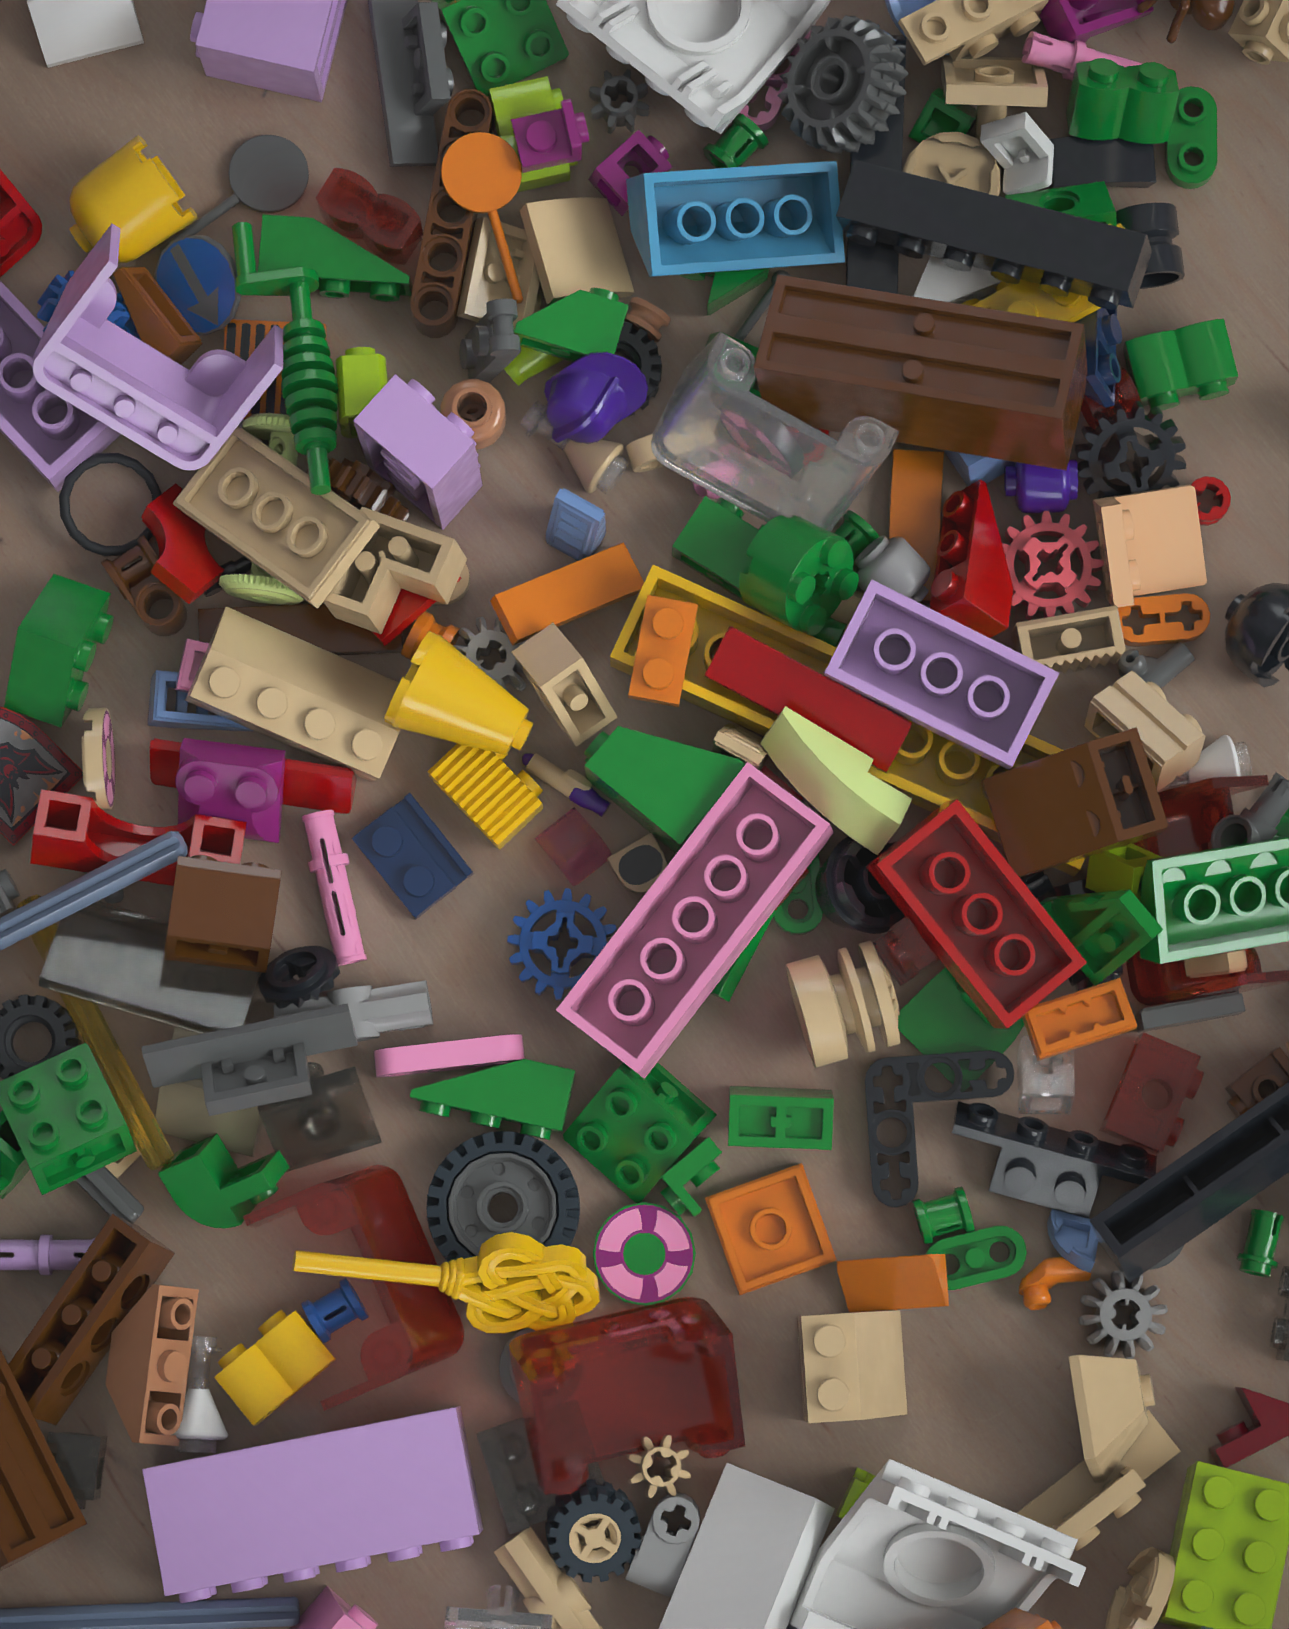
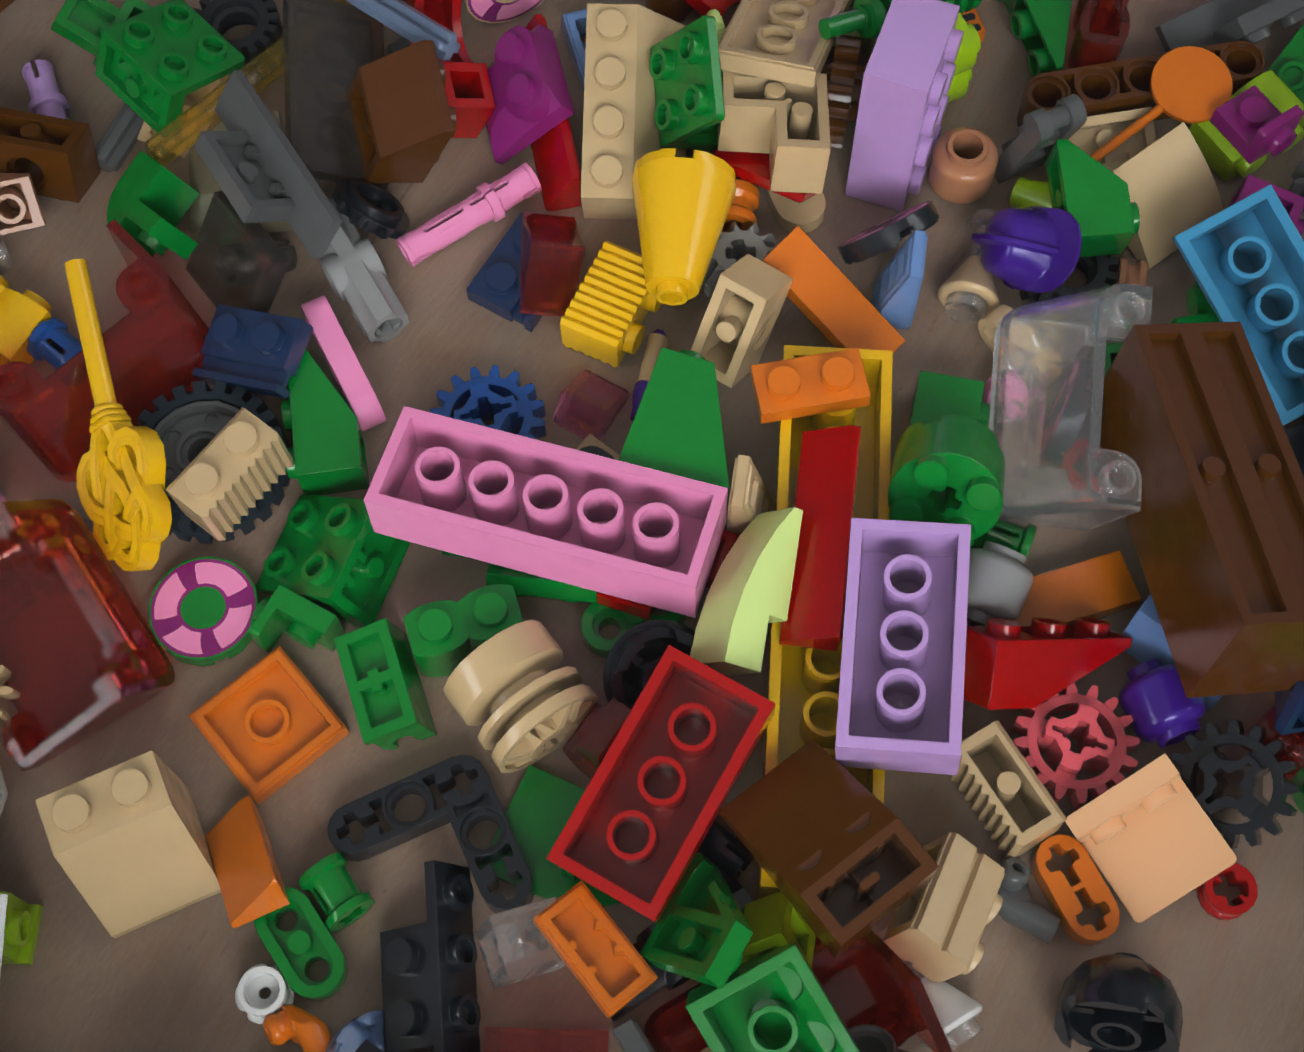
camera: 70 degrees right, 15 degrees down
none -> tan brick [165,407,293,541]
none -> dark blue plate [192,304,313,399]
none -> white plate [235,963,295,1024]
none -> green brick [403,584,524,677]
none -> clear red slope [520,212,585,317]
none -> green bracket [649,15,725,151]
none -> black tile [837,201,939,265]

